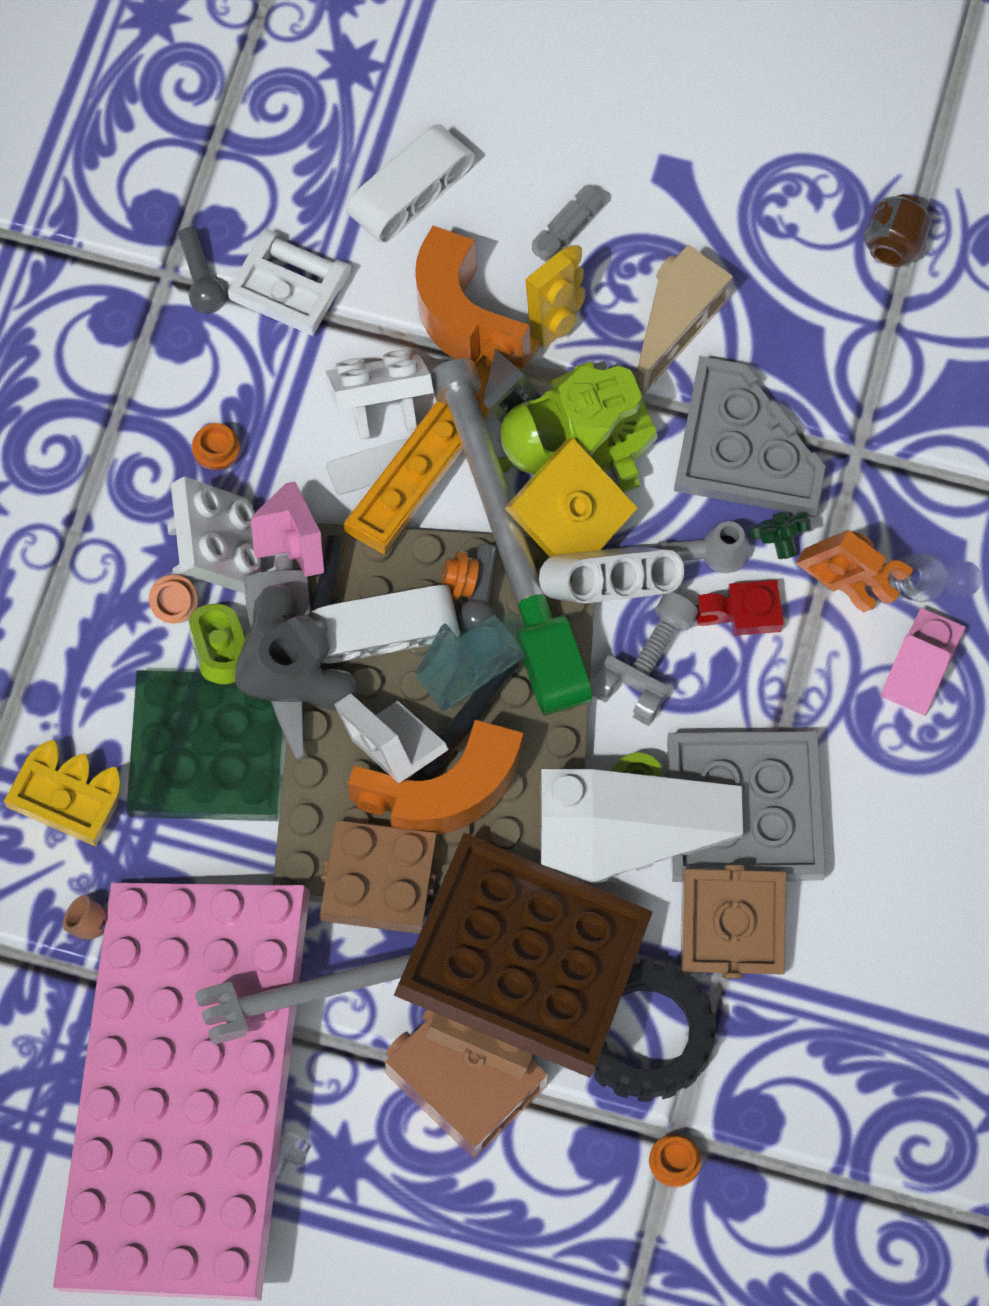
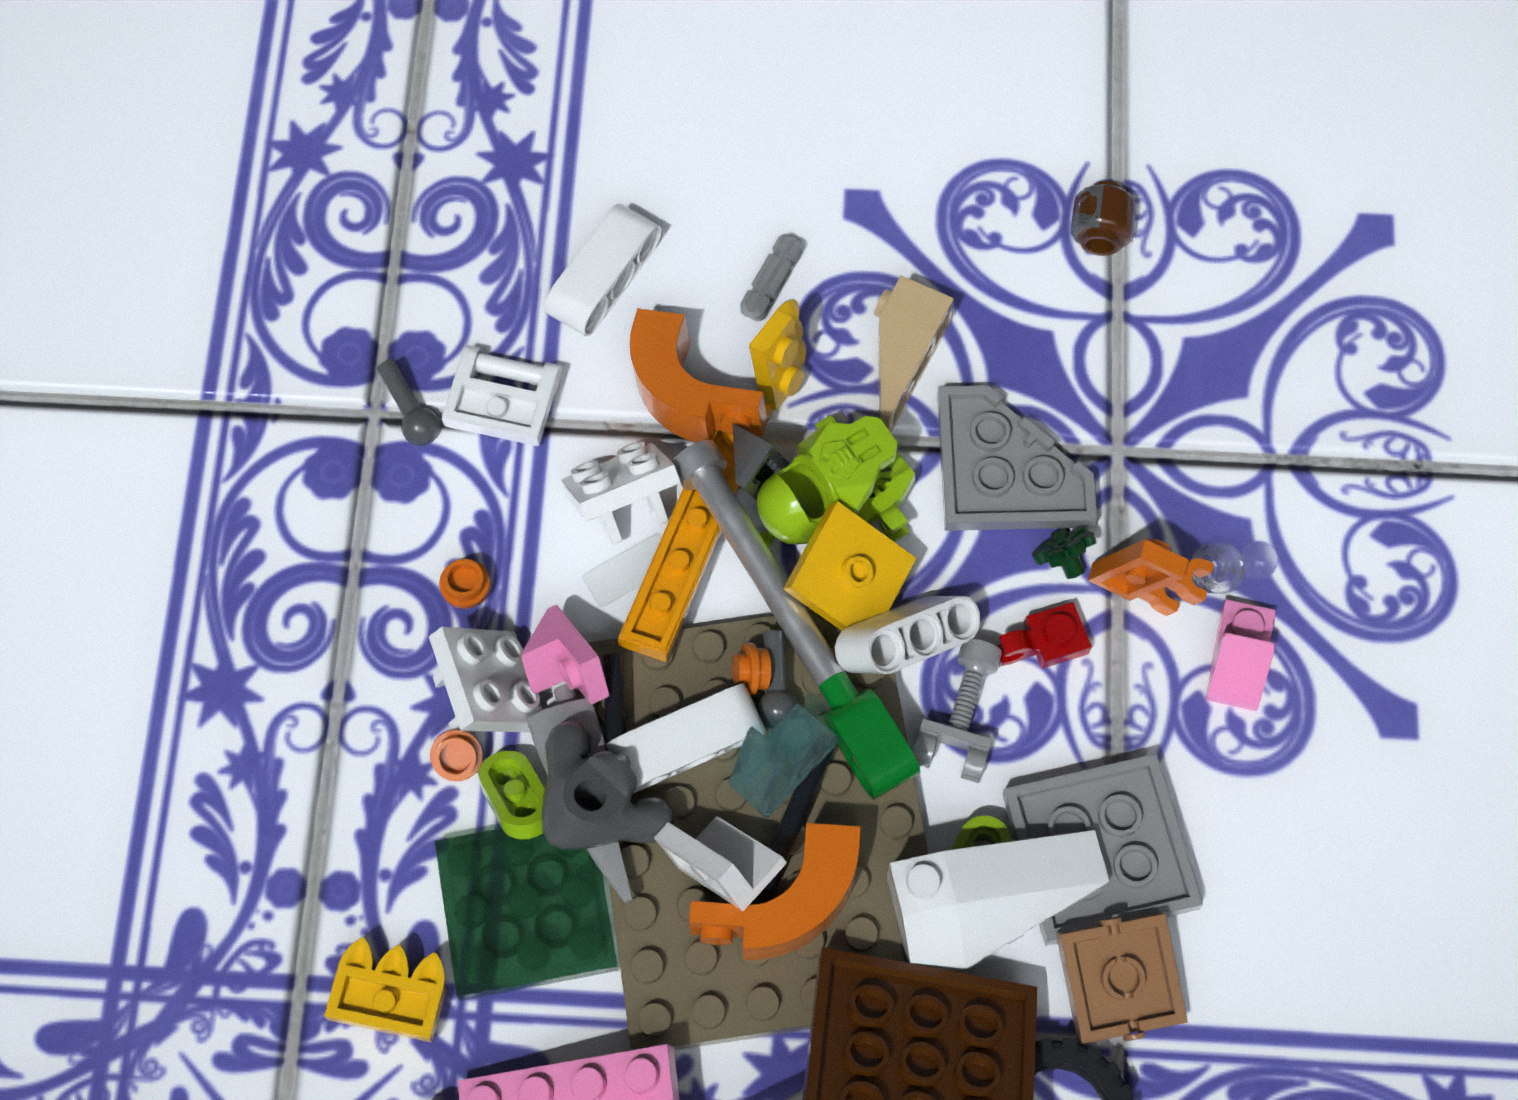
camera: 10 degrees left, 0 degrees up
medium nougat plate [320,820,436,934] -> none
light grey bar [659,521,751,573] -> none

